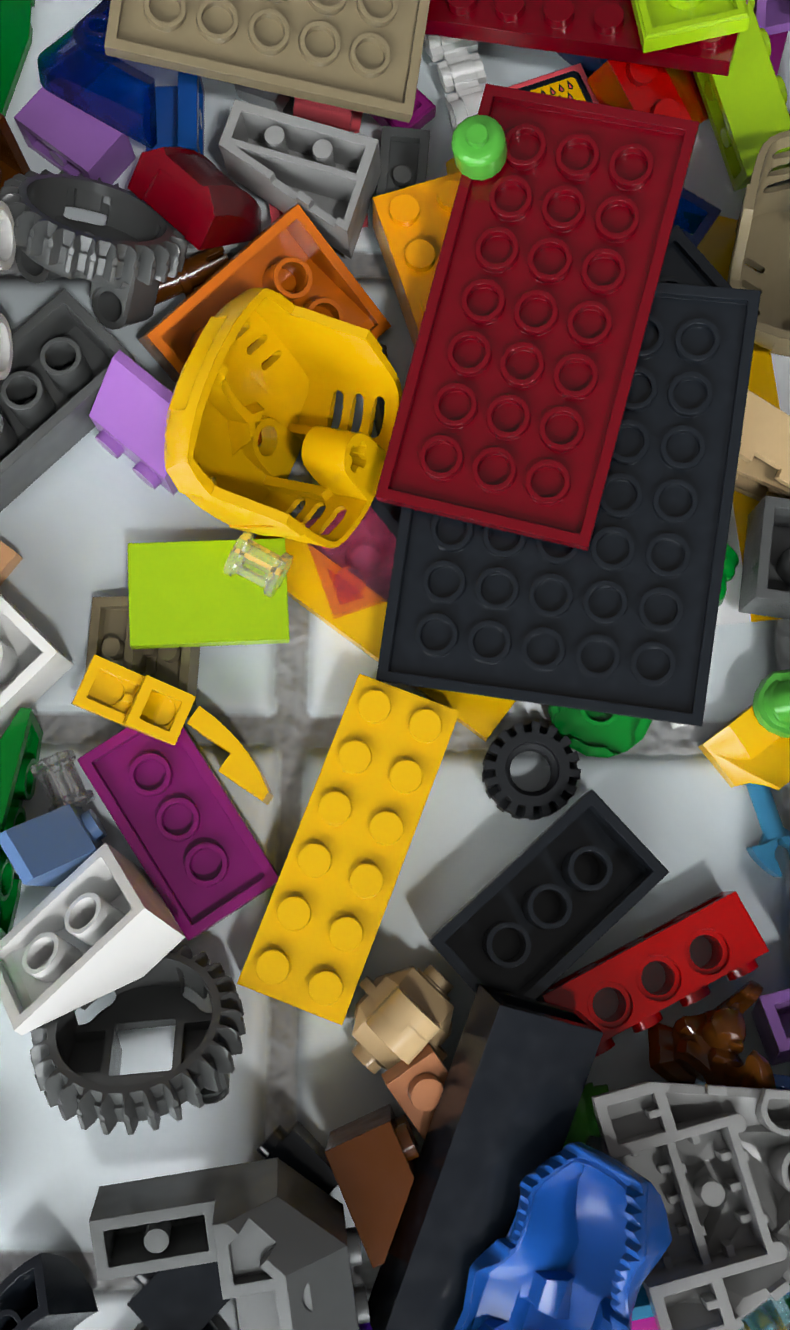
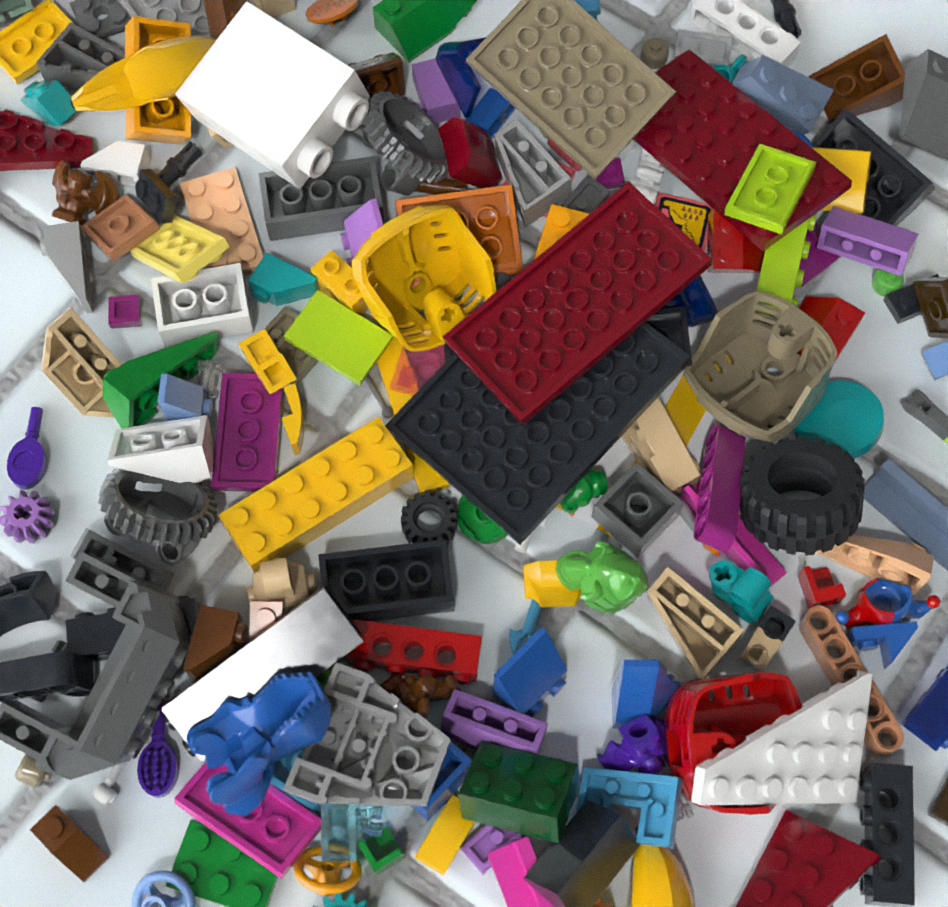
camera: 35 degrees right, 10 degrees down
clear bush [223,531,293,598] -> none
bright green piece [451,114,507,181] -> none
none -> dark grey slope [70,528,175,591]
none -> teal slope [248,253,320,306]
none -> yellow brick [310,250,369,316]
none -> dark grey hinge [365,373,394,419]

